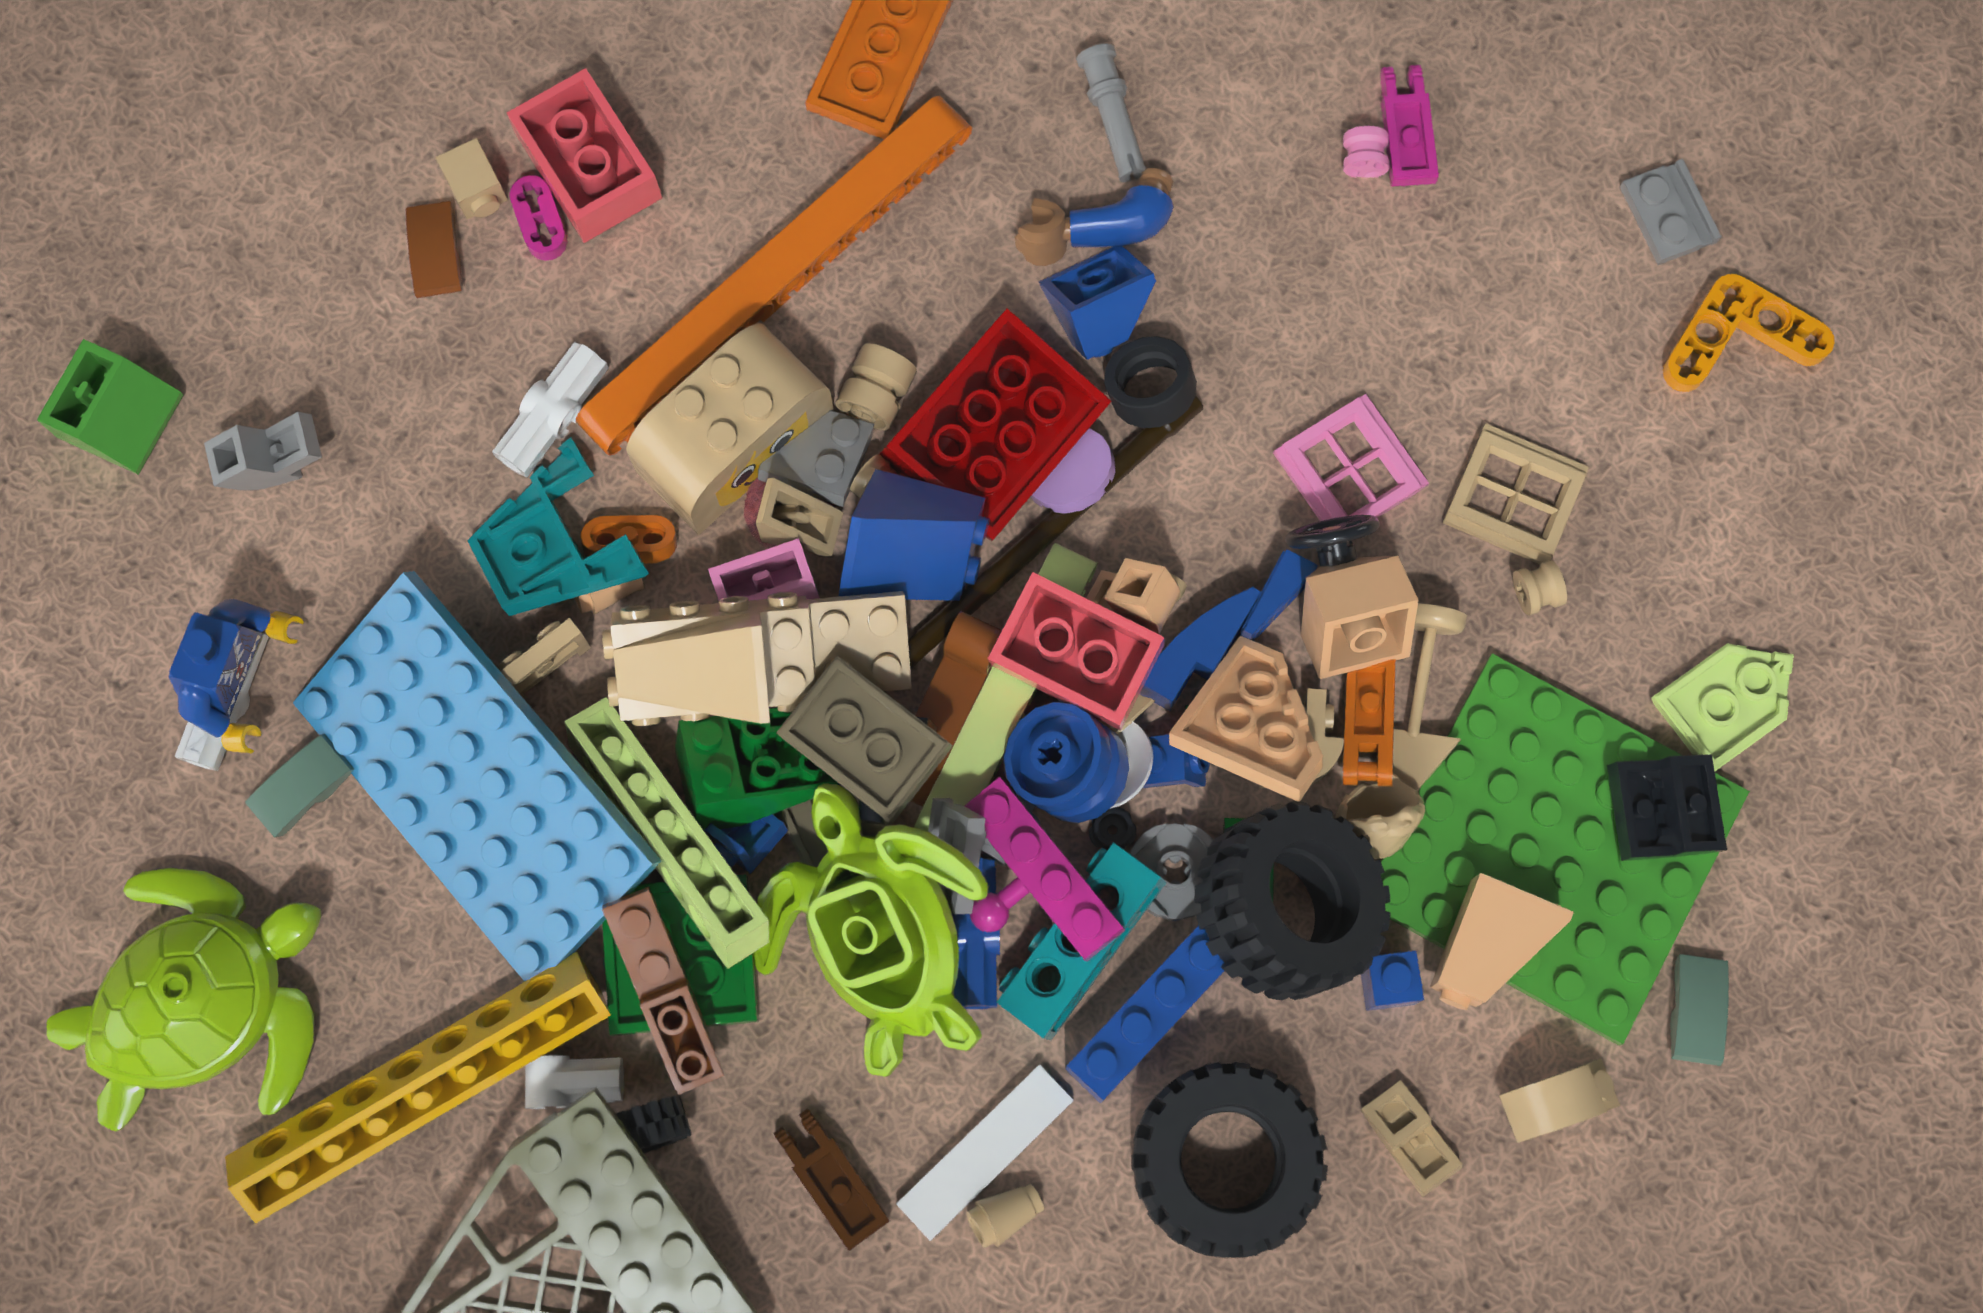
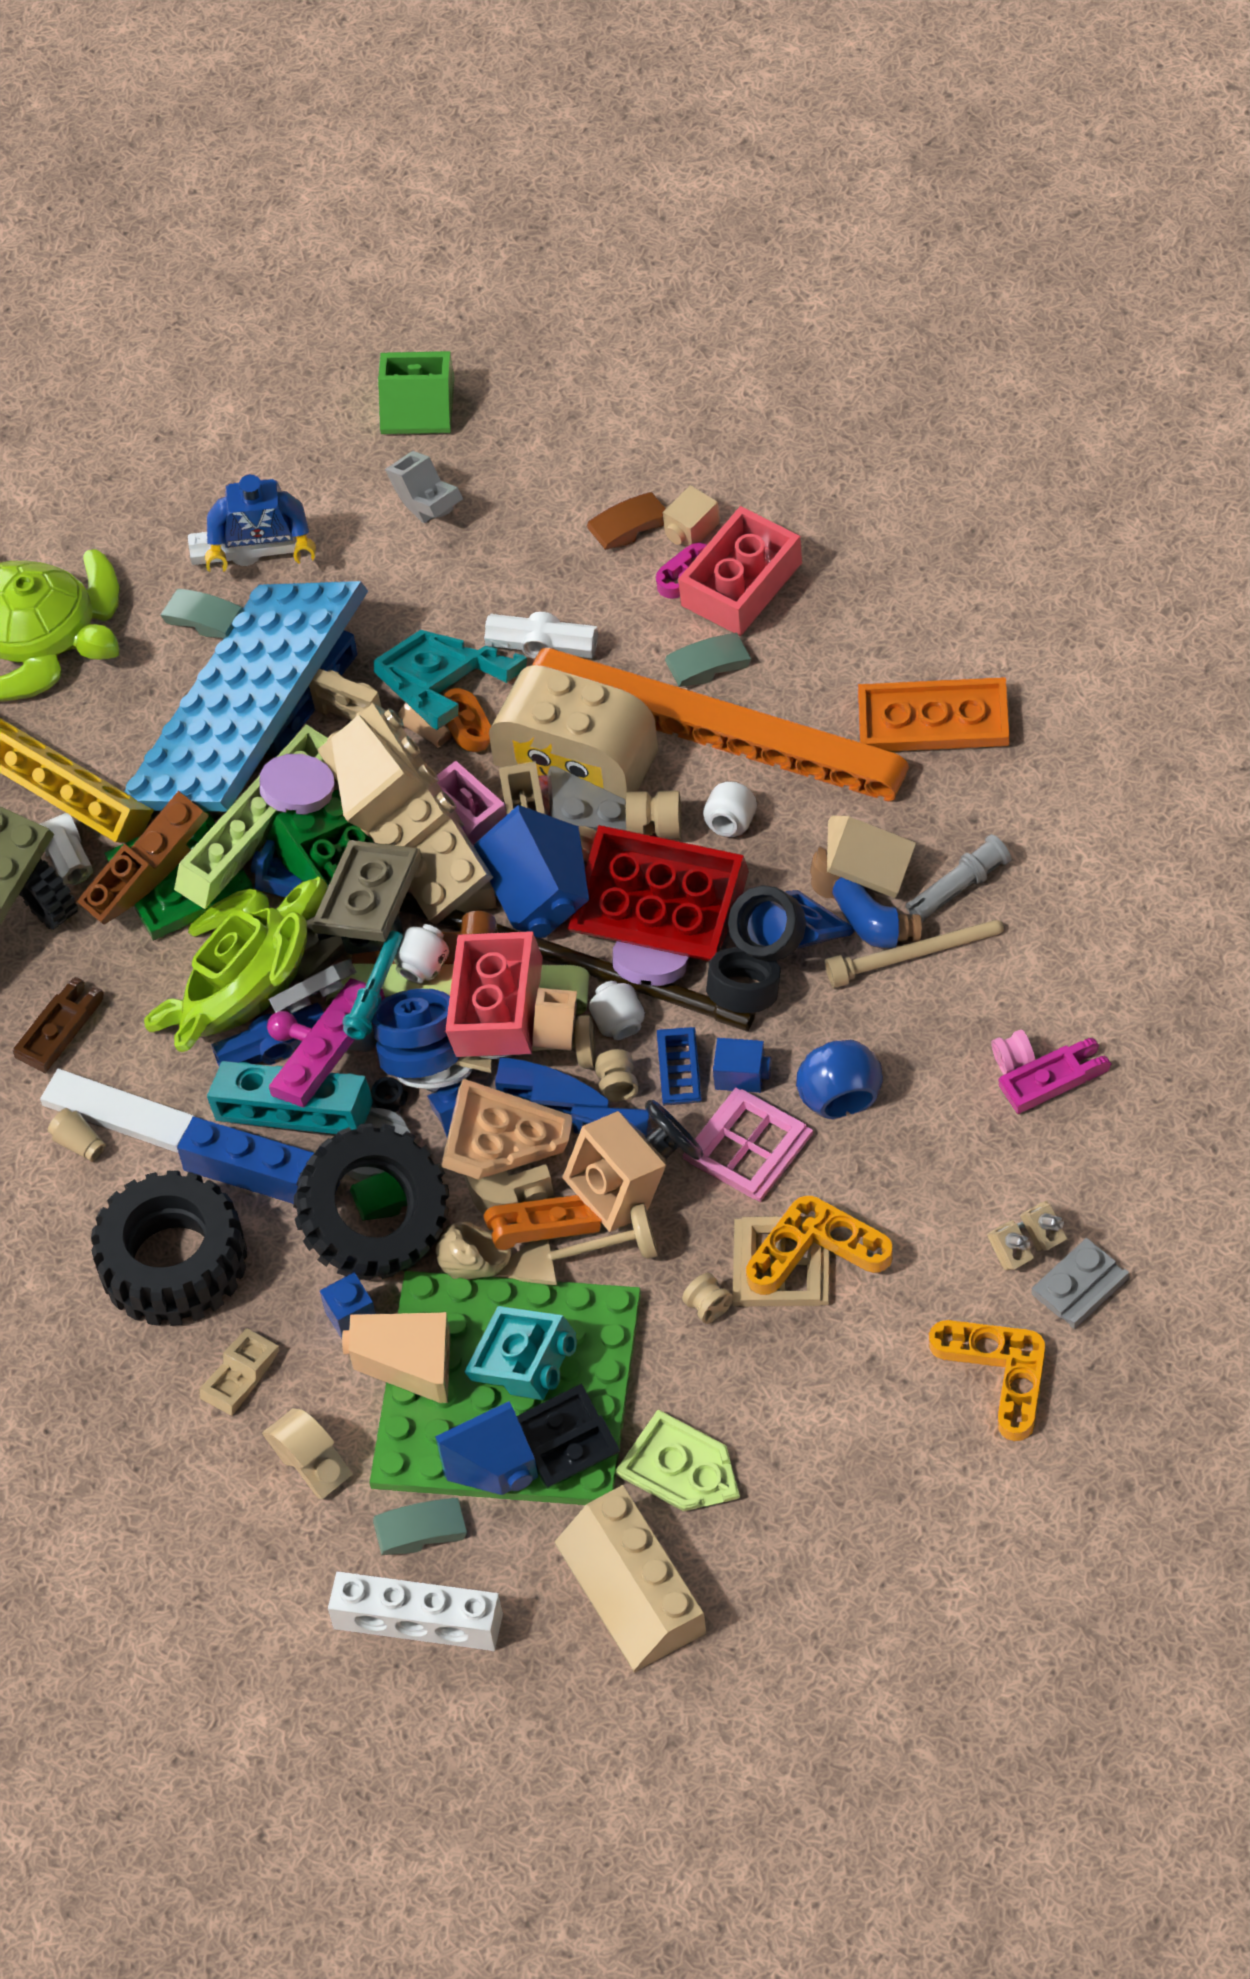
camera: 75 degrees right, 20 degrees down
none -> lavender tile [259,754,334,814]
none -> white brick [328,1572,503,1651]
none -> teal pin [342,930,403,1040]
none -> white head [394,924,449,984]
none -> blue slope [435,1401,538,1495]
none -> teal plate [465,1306,577,1400]
none -> tan slope [555,1485,707,1673]
none -> white head [589,981,645,1040]
none -> tan wheel [594,1049,638,1103]
none -> blue slope [657,1027,701,1106]
none -> sand green slope [665,633,751,687]
none -> white head [703,782,757,837]
none -> blue brick [713,1038,772,1093]
none -> black tyre [728,885,806,962]
none -> light orange beam [746,1196,893,1295]
none -> blue piece [796,1039,883,1119]
none -> tan piece [825,920,1004,989]
none -> tan slope [827,816,916,898]
none -> tan piece [987,1201,1067,1270]

